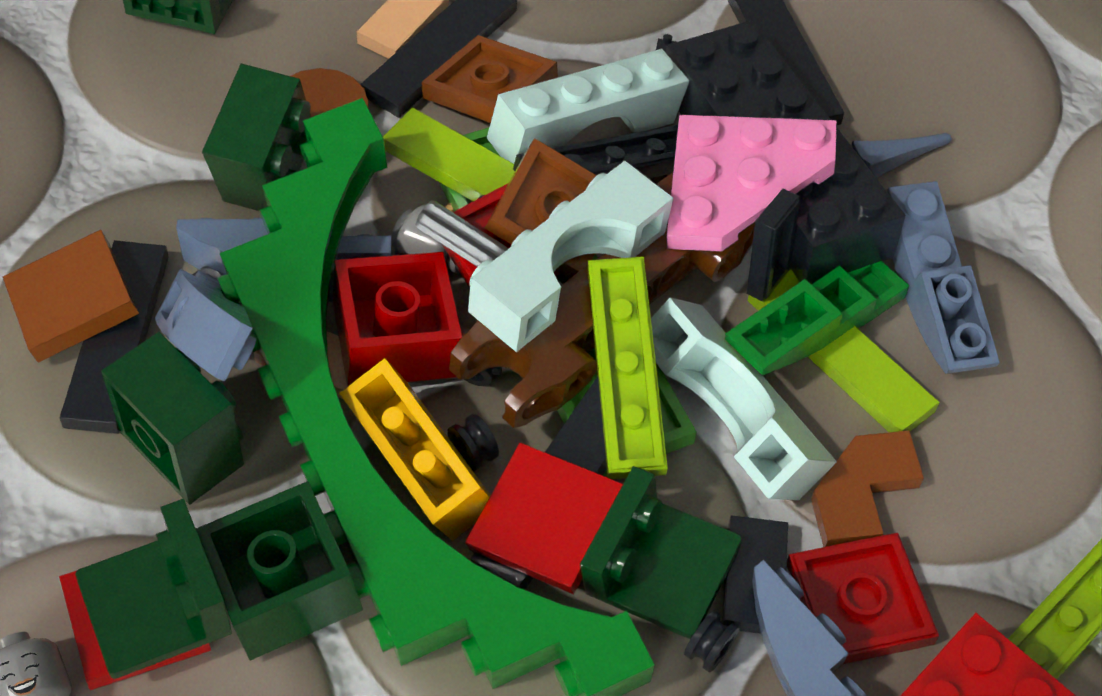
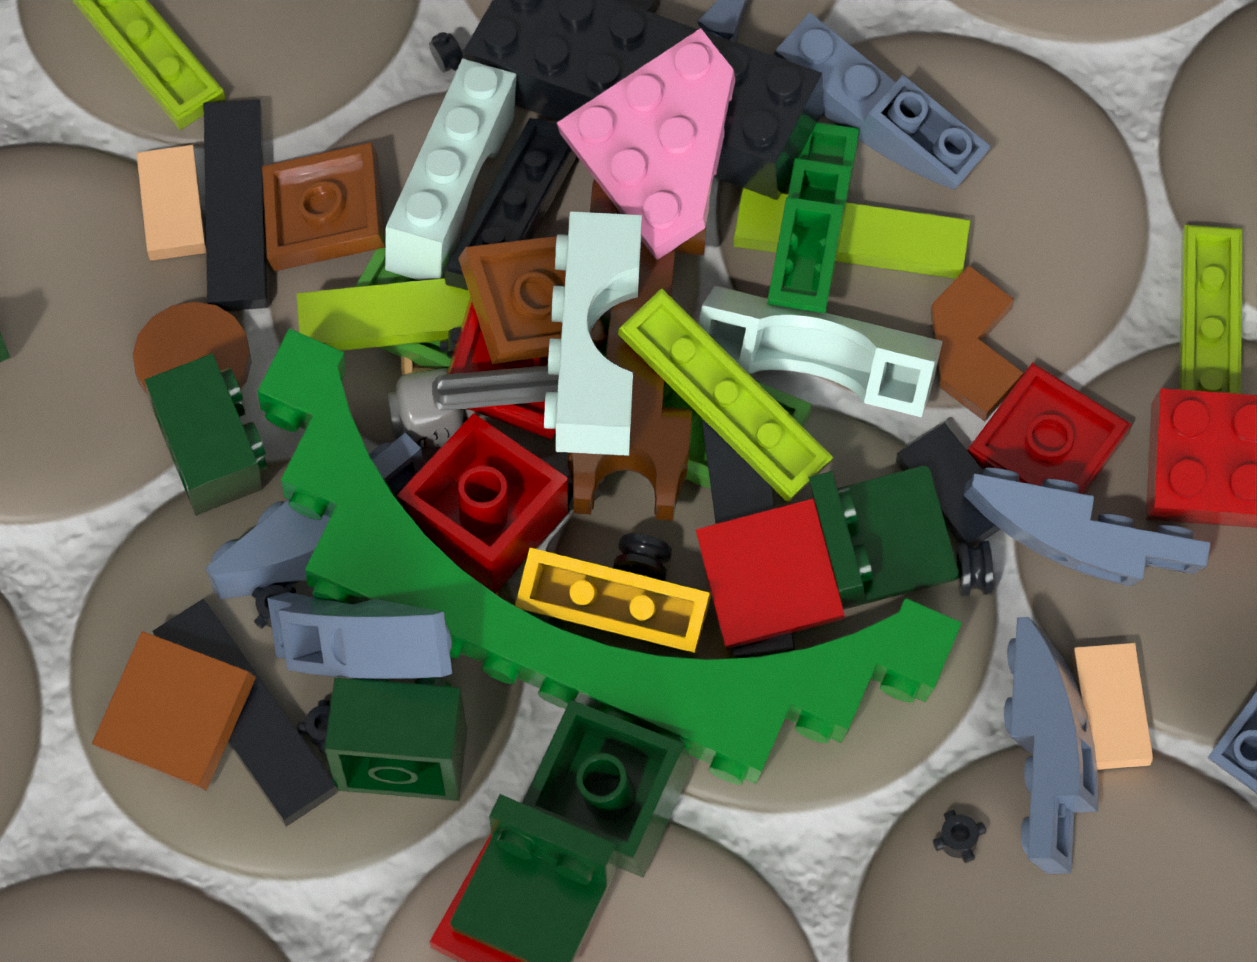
camera: 35 degrees left, 10 degrees up
black tile [747,188,800,301] -> none

